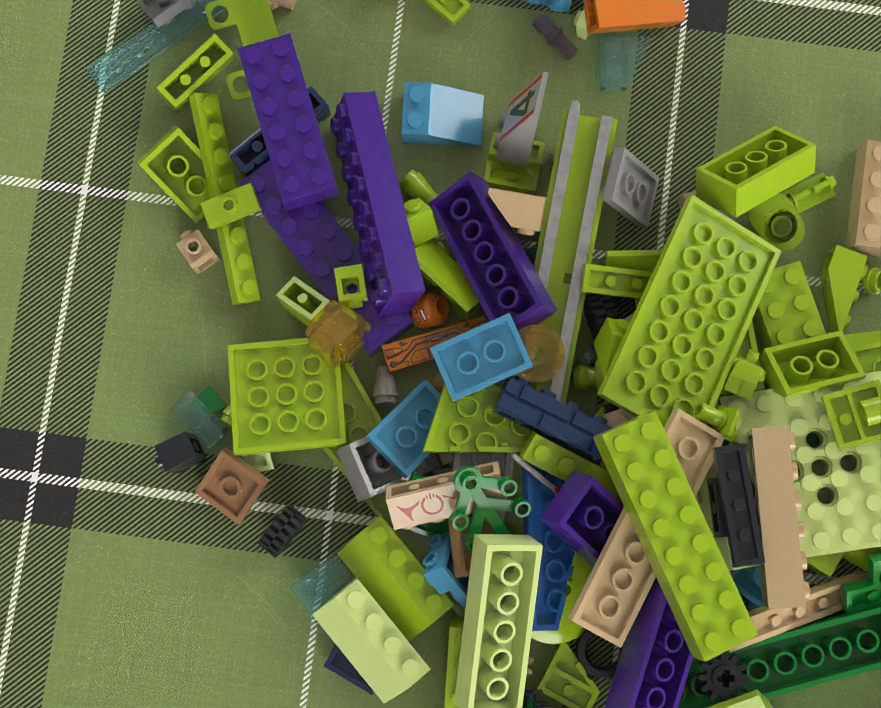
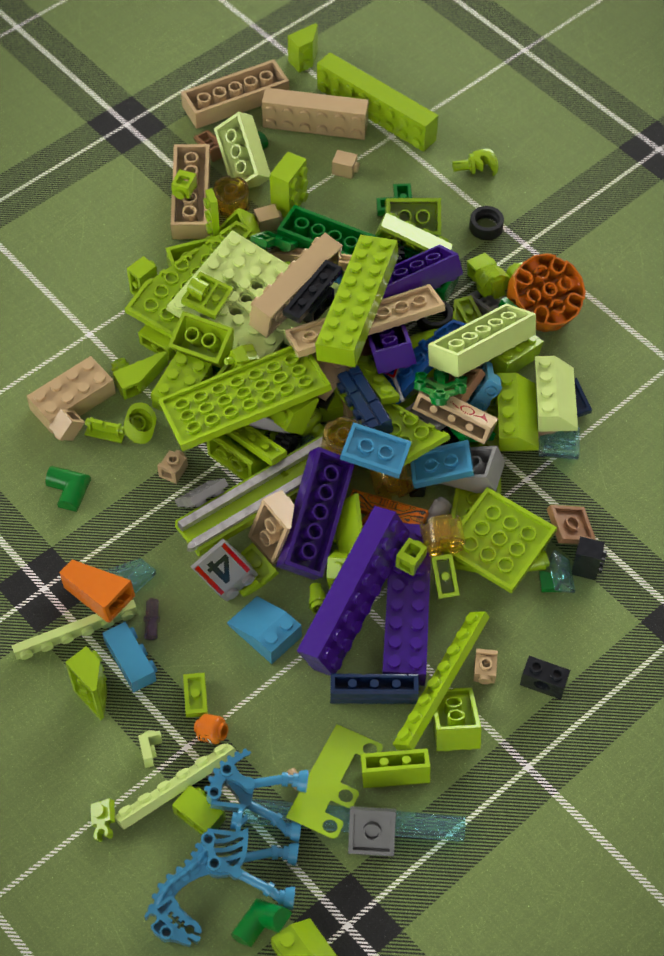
camera: 140 degrees left, 25 degrees down
lime plate [200,183,262,230] -> none
dark purple brick [237,33,339,211] -> none
black tyre [258,504,308,558] -> none
lime bracket [692,401,744,443] -> none
lime brick [696,126,816,217] -> none
none -> green brick [46,466,91,512]
none -> tan brick [49,409,85,441]
none -> black brick [520,656,570,700]

